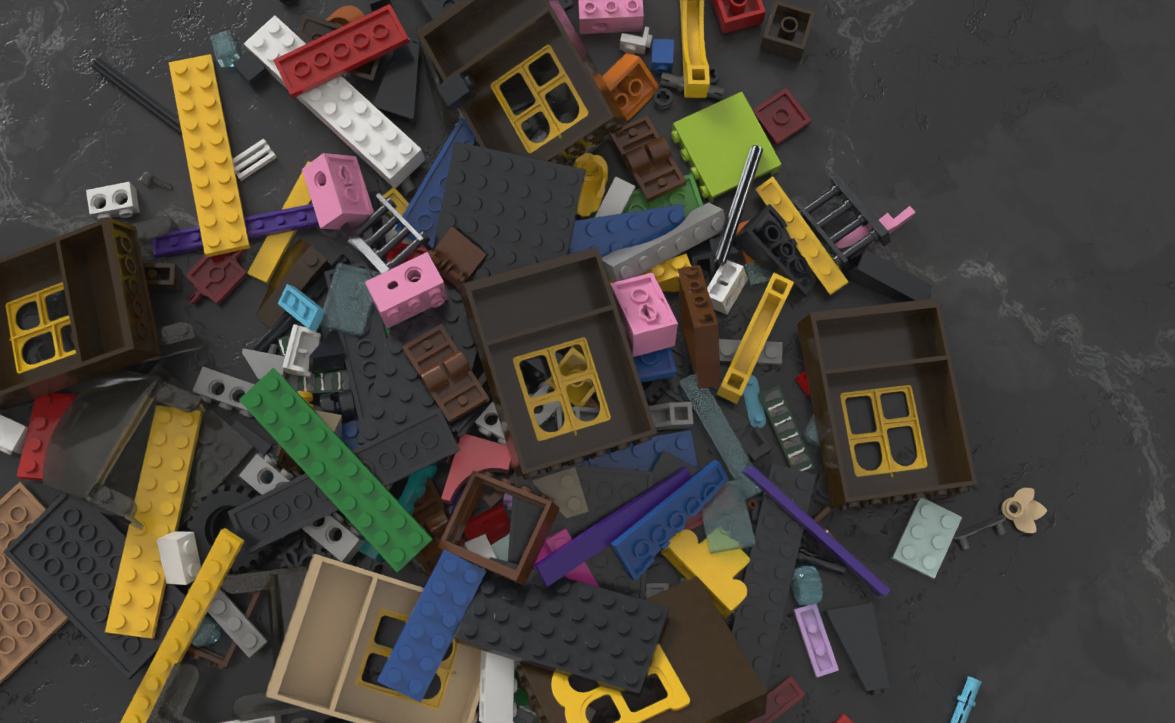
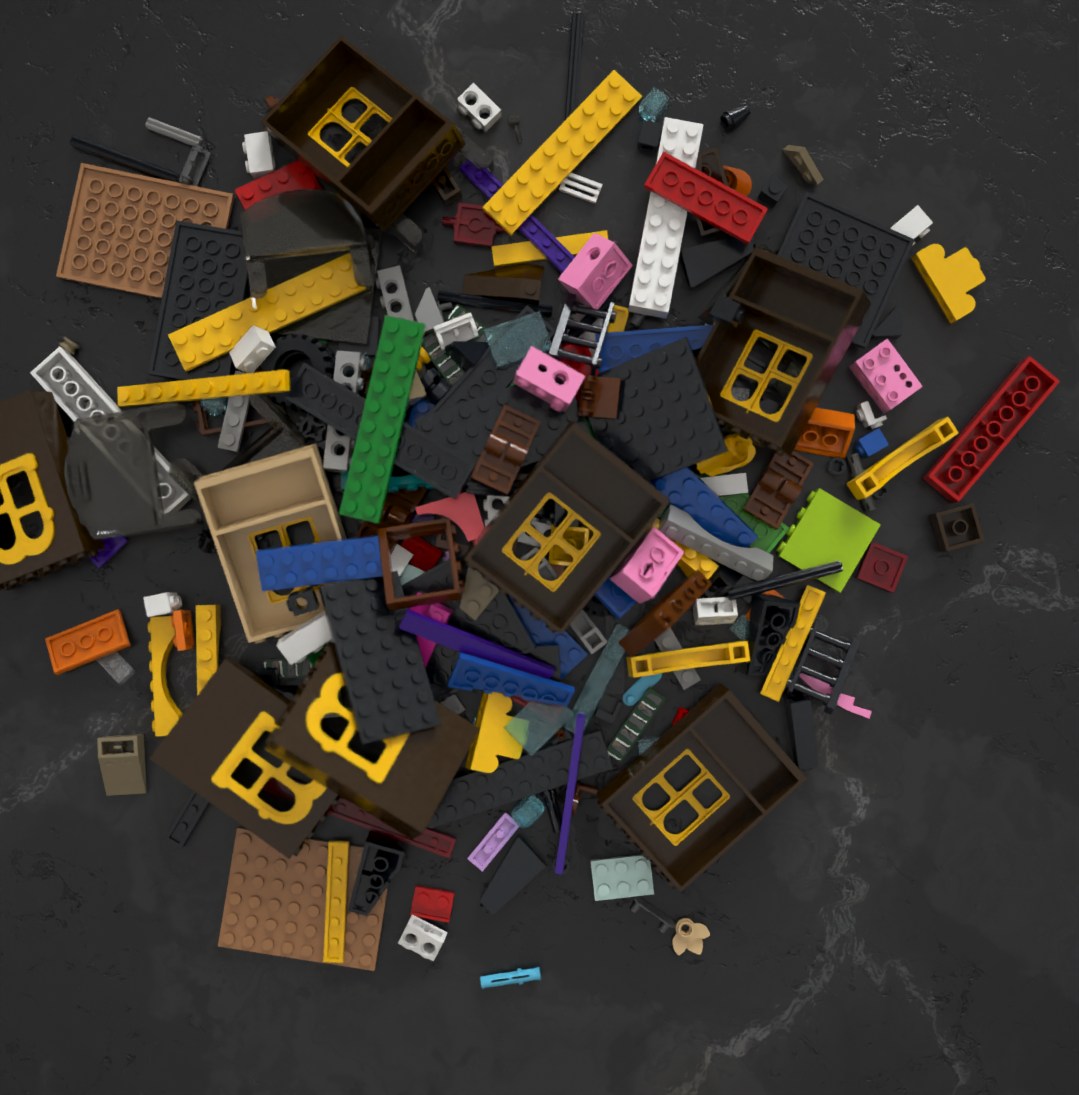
camera: 60 degrees right, 10 degrees up
medium azure plate [278,284,325,331] -> none
none -> black brick [286,586,320,616]

